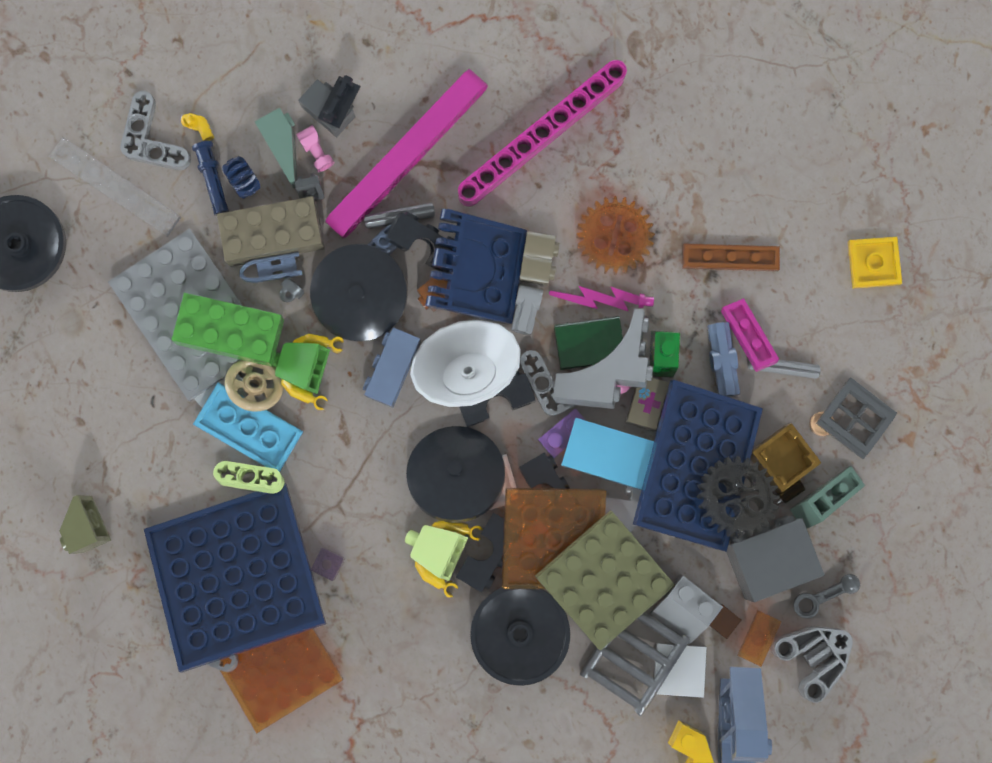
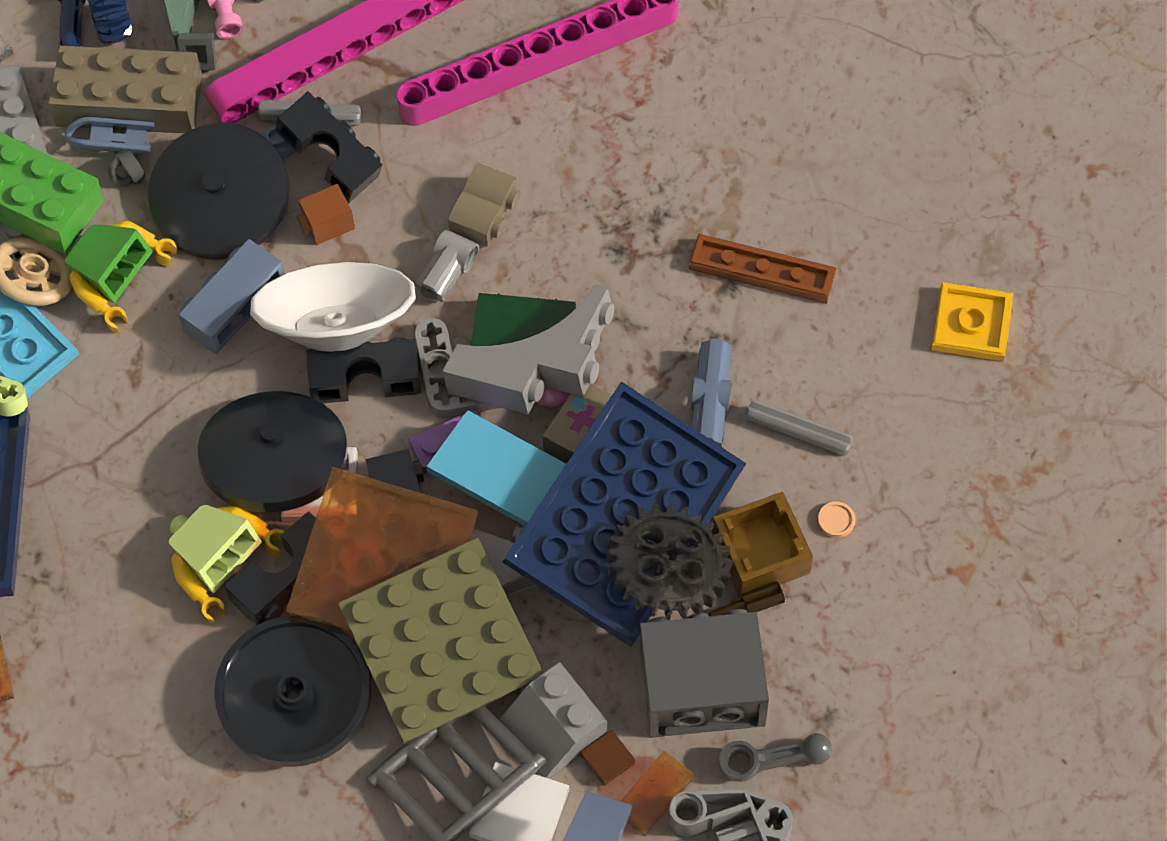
camera: 20 degrees right, 20 degrees down
clear purple plate [311,547,346,581] -> none
dark blue hinge [425,209,527,324] -> none
dark pink piece [549,285,654,312] -> none
clear orange gear [576,196,655,275] -> none
green torso [649,331,680,378] -> none
dark pink plate [721,298,779,372] -> none
sand green slope [790,466,865,529] -> none
dark grey piece [816,378,897,459] -> none

